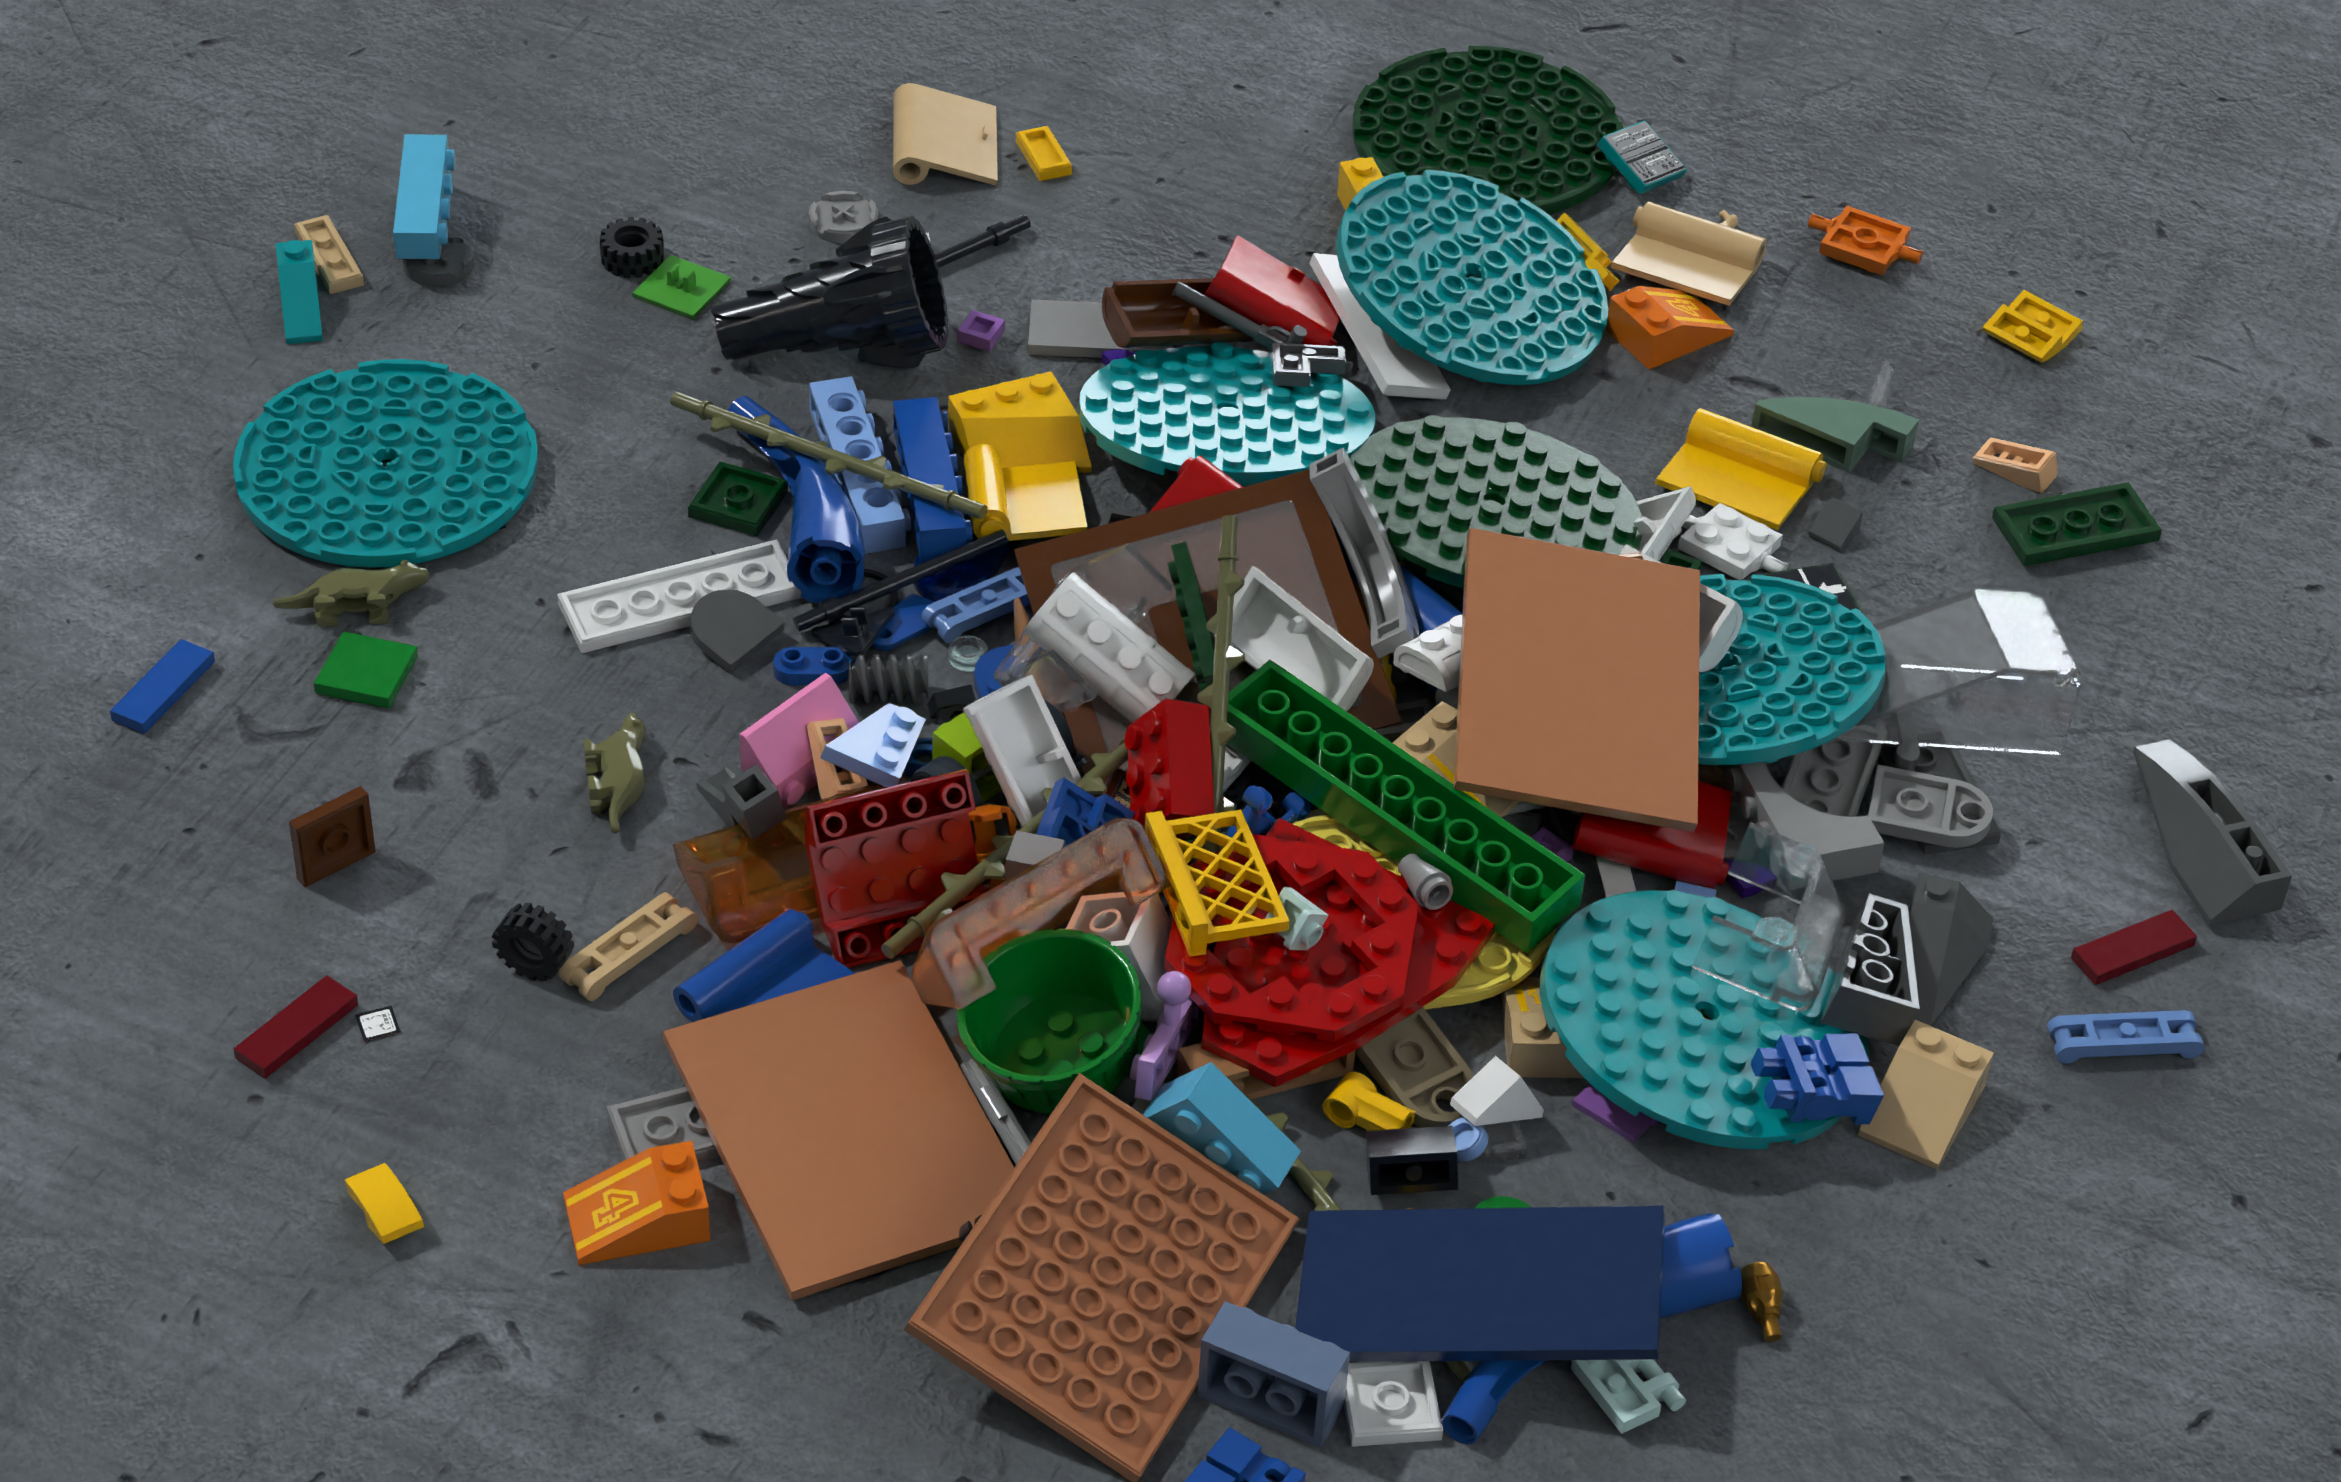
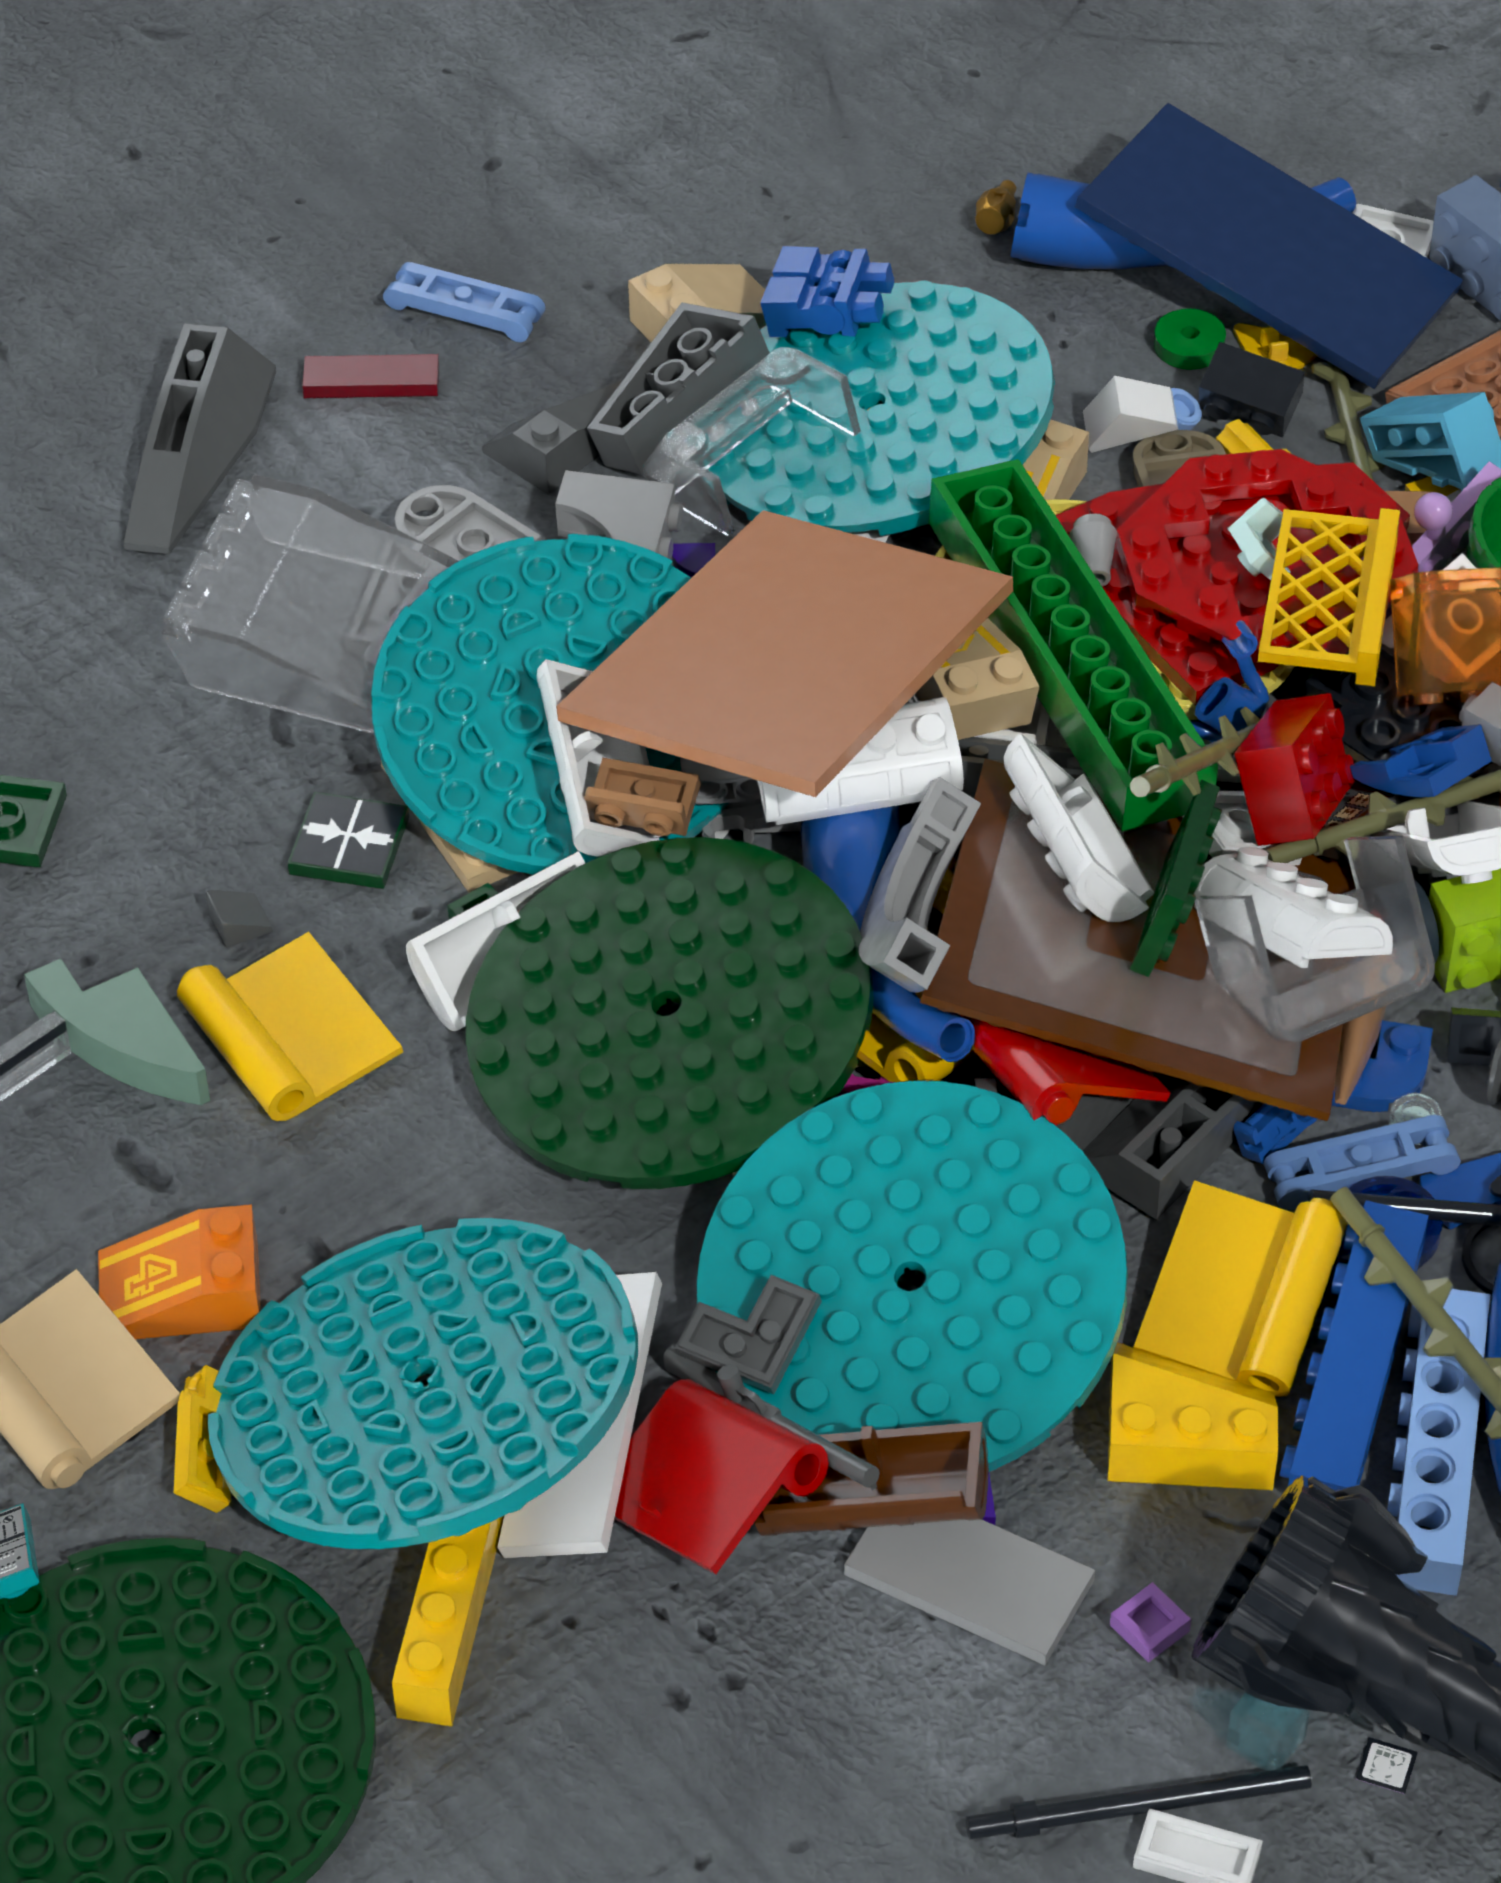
camera: 150 degrees left, 5 degrees up
white plate [1678,503,1788,580] -> none

